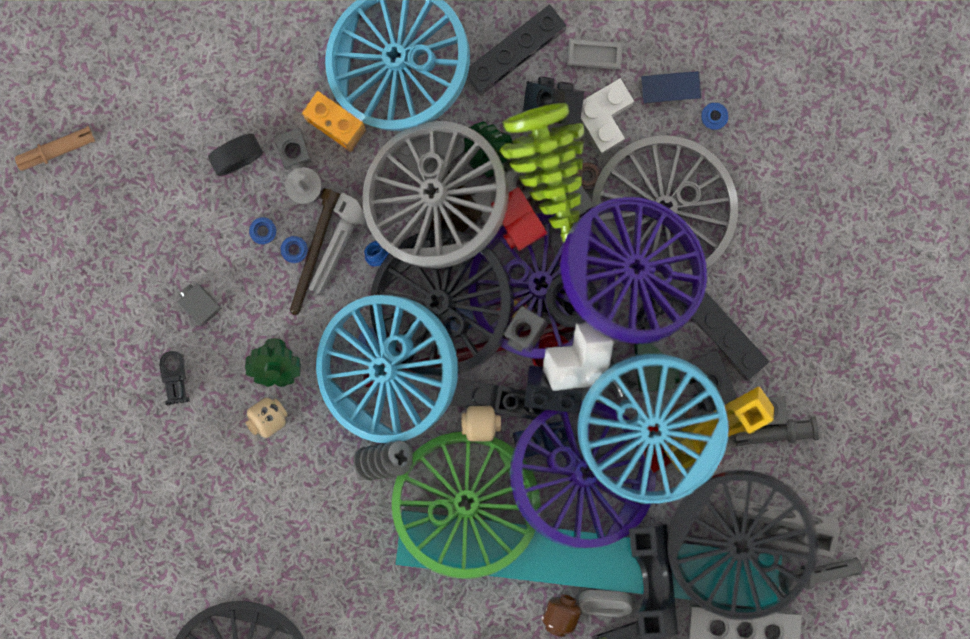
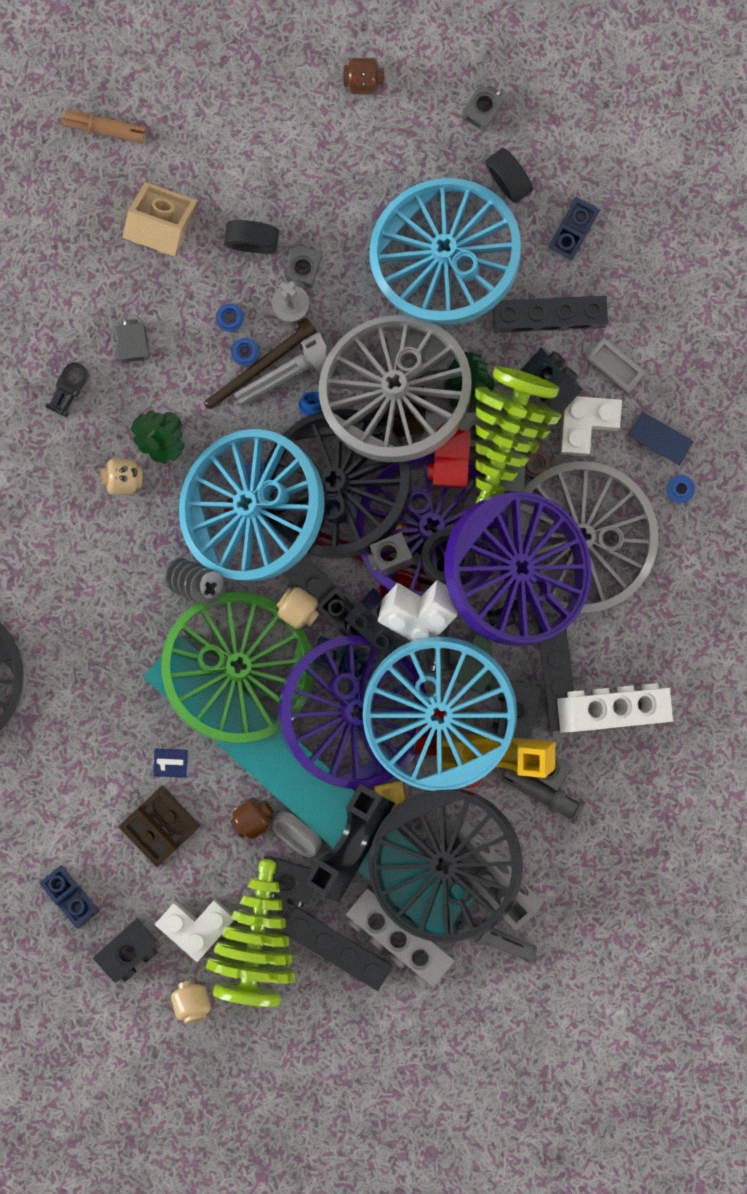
camera: 35 degrees right, 0 degrees up
light orange window [302,91,366,152] -> none
none -> tan slope [122,182,197,256]
none -> clear blue sticker [153,748,188,778]
none -> yellow tile [374,781,406,811]
none -> white brick [557,683,673,733]

